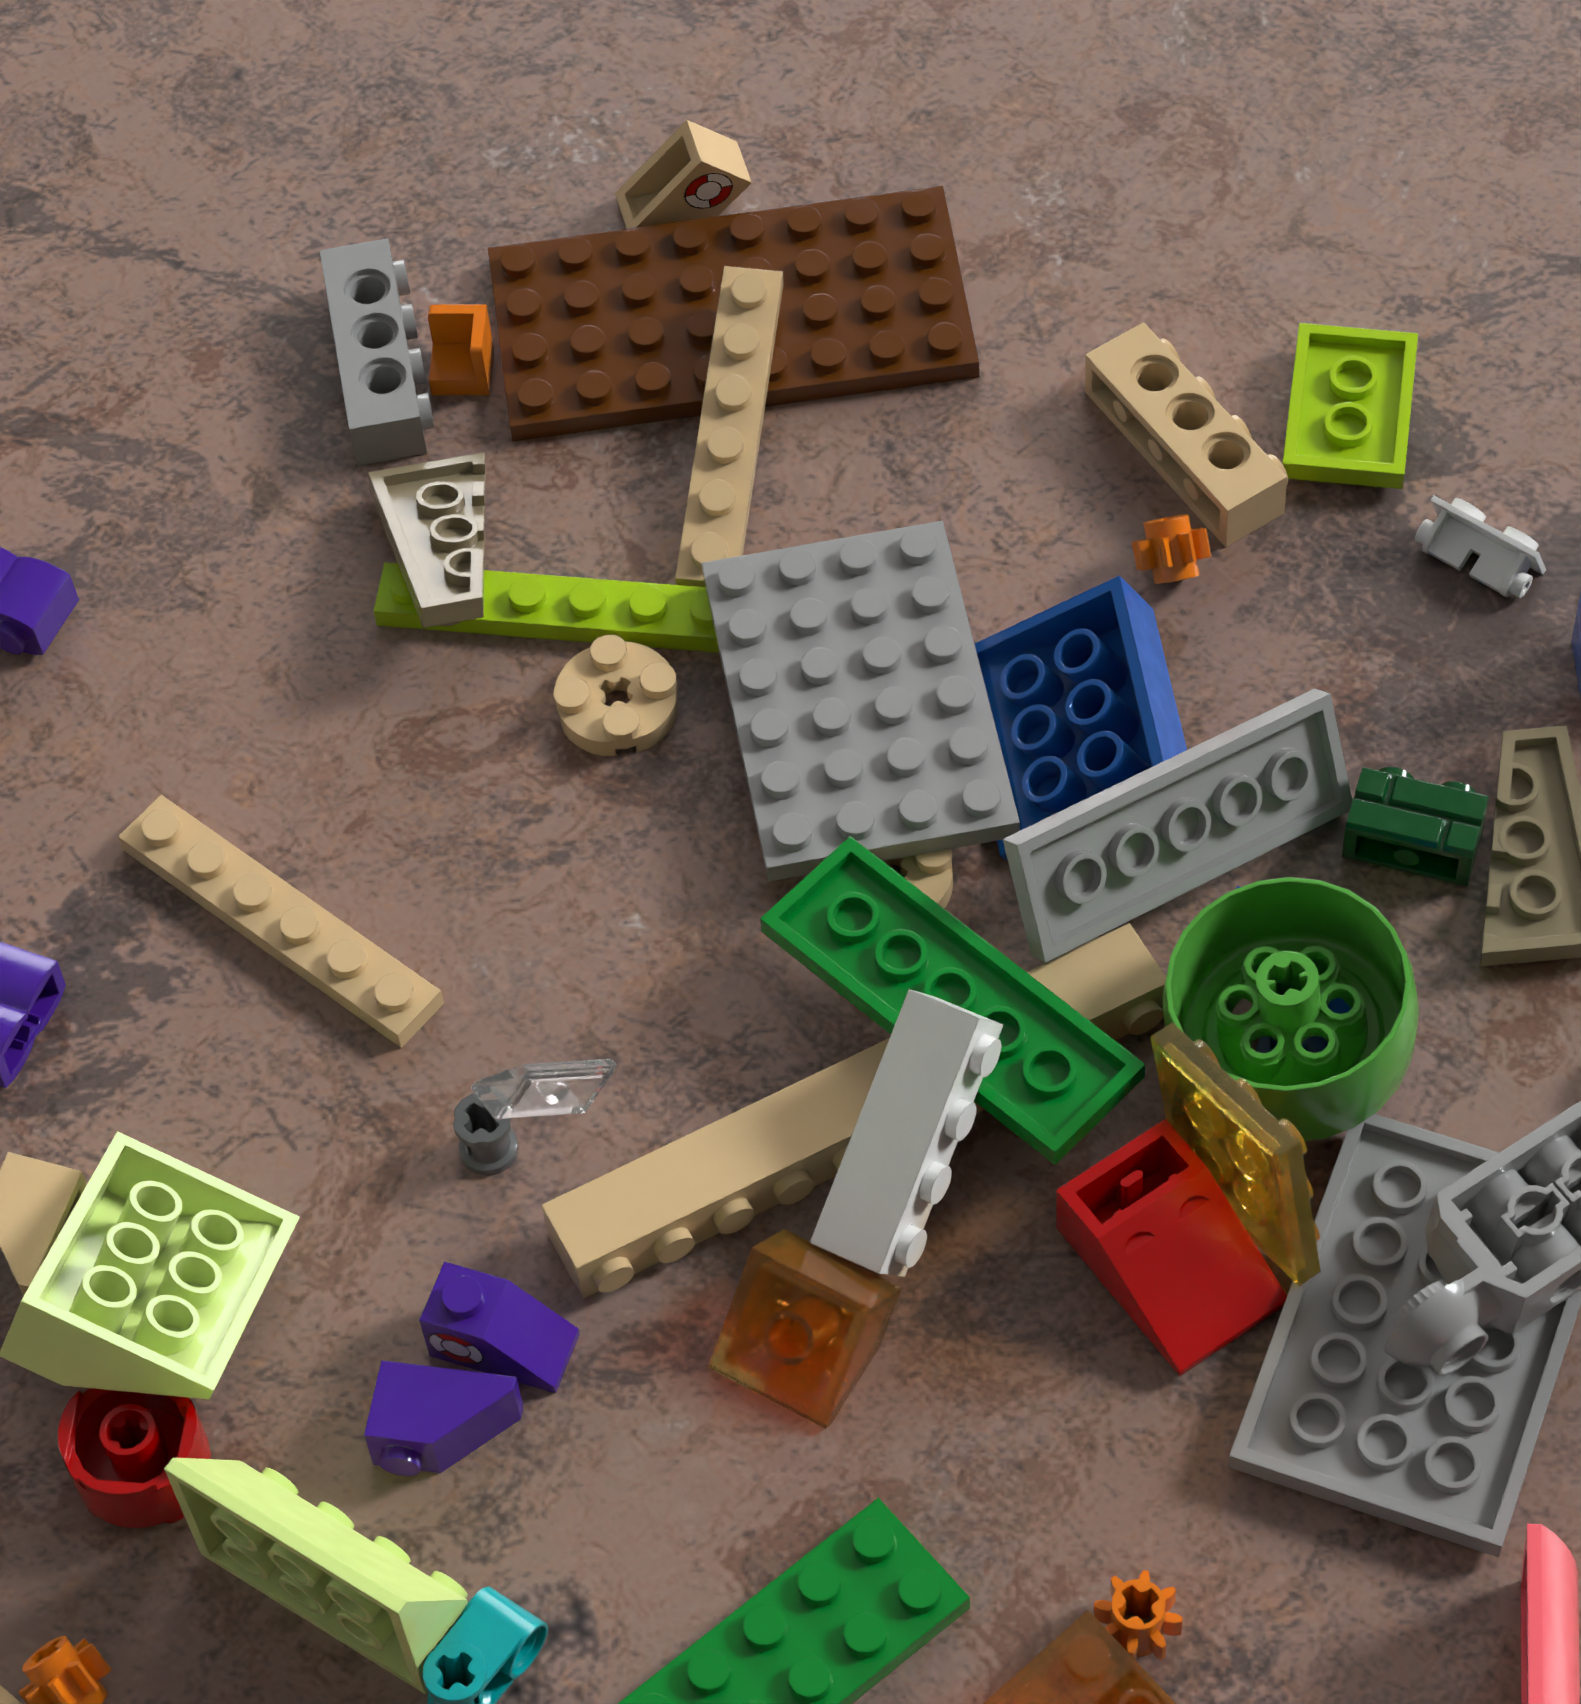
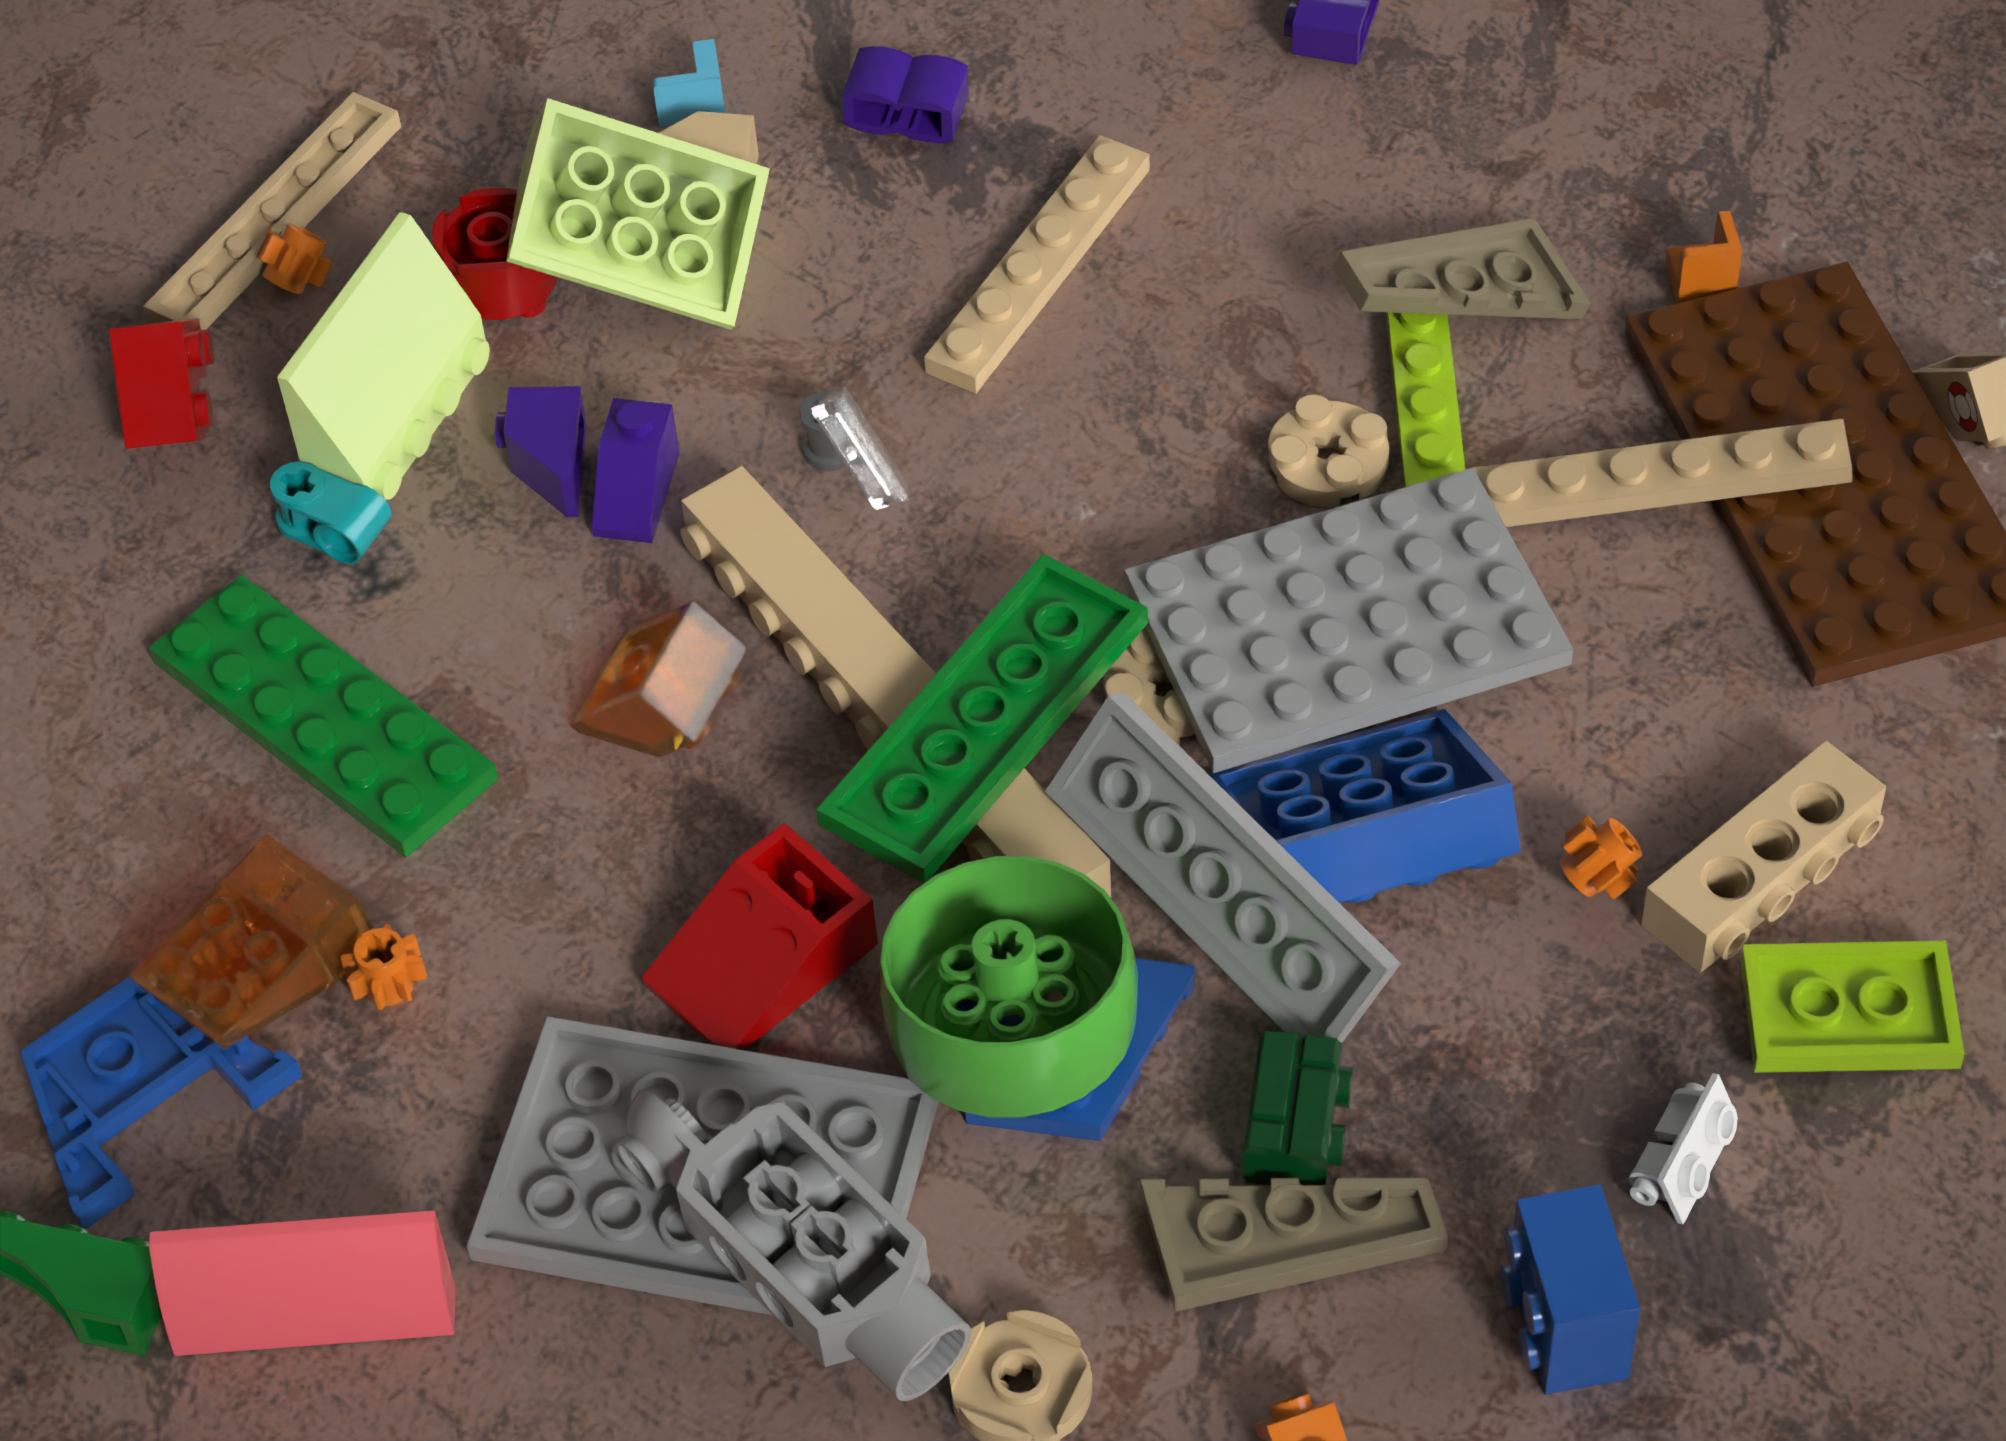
camera: 80 degrees right, 5 degrees down
light grey brick [319,238,435,466] -> none
white brick [810,989,1003,1277] -> none
clear yellow plate [1151,1022,1321,1286] -> none

